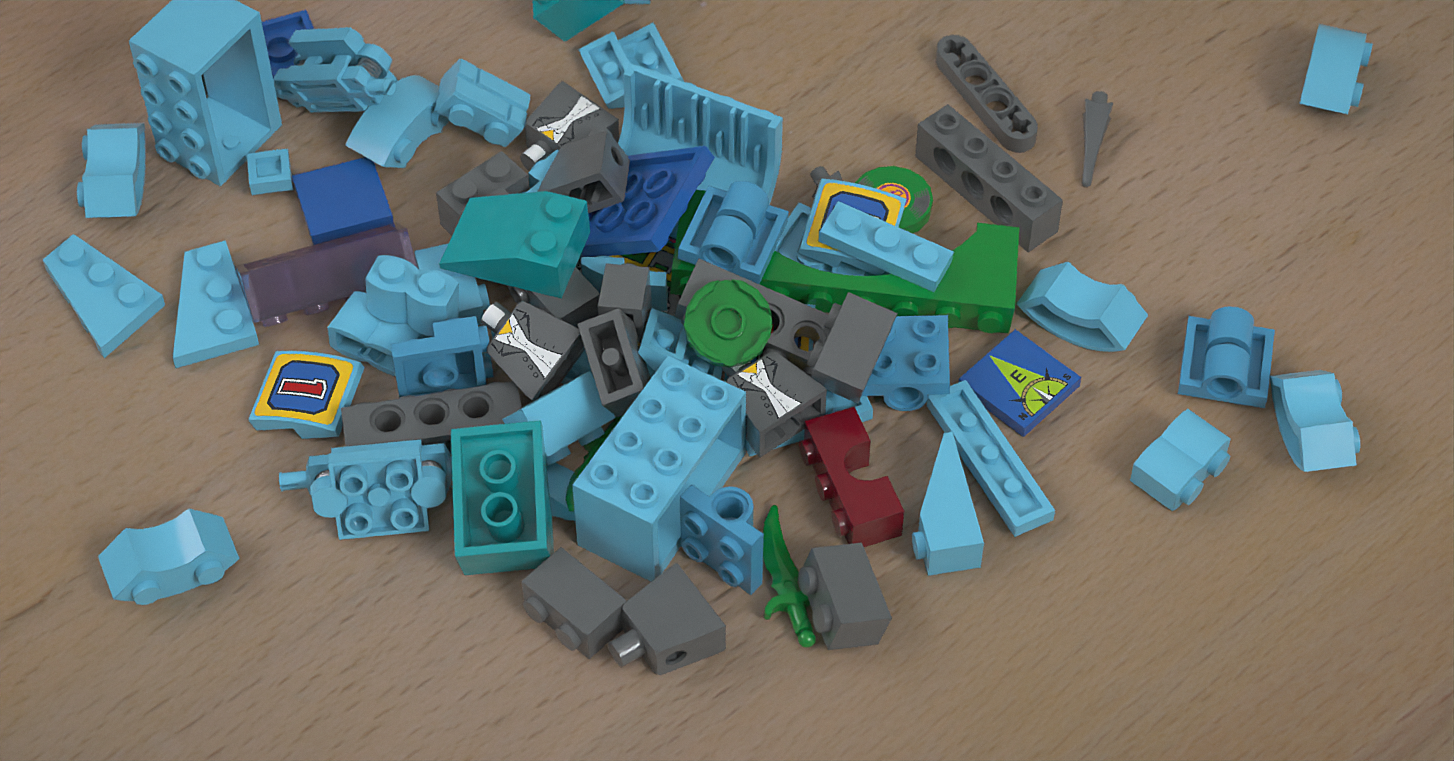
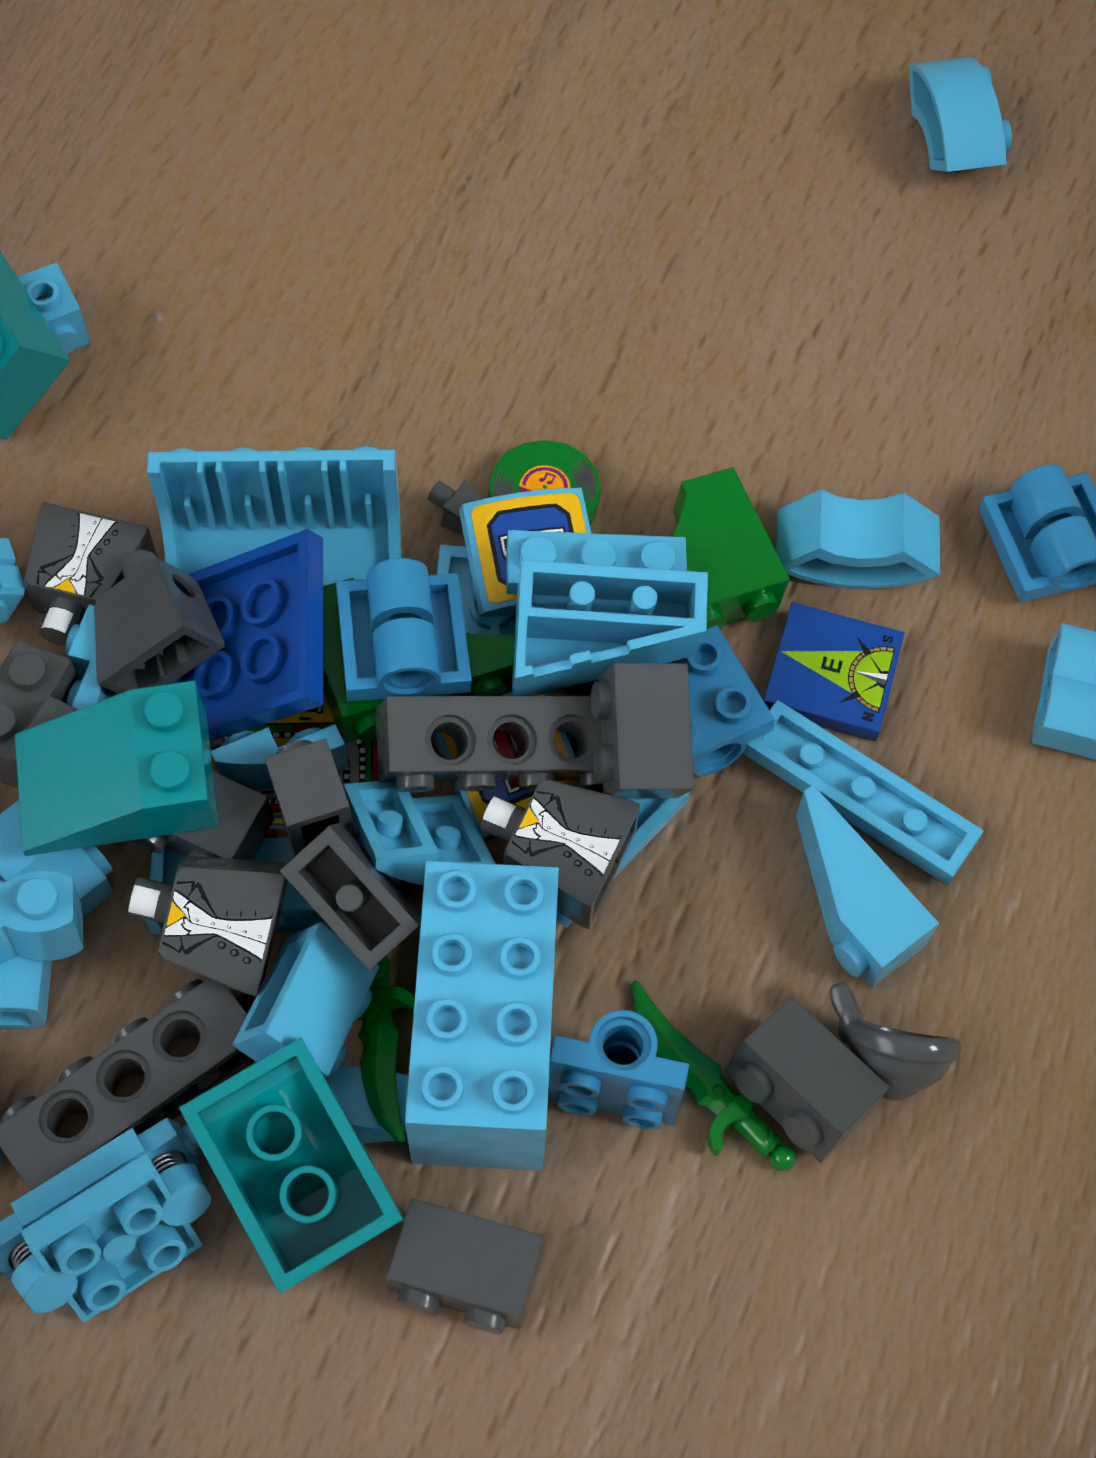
camera: 30 degrees left, 10 degrees up
dark azure plate [391,316,494,398] -> none
medium azure slope [578,23,684,109] -> none
dark grey torso [608,563,726,675] -> none
green tile [684,279,772,368] -> none
dark red arch [799,407,904,547] -> none
dark grey brick [915,104,1063,253] -> none
dark grey beam [936,35,1038,153] -> none
dark grey piece [1082,91,1114,188] -> none
none -> medium azure wedge [512,560,708,696]
none -> dark grey hat [830,982,961,1101]

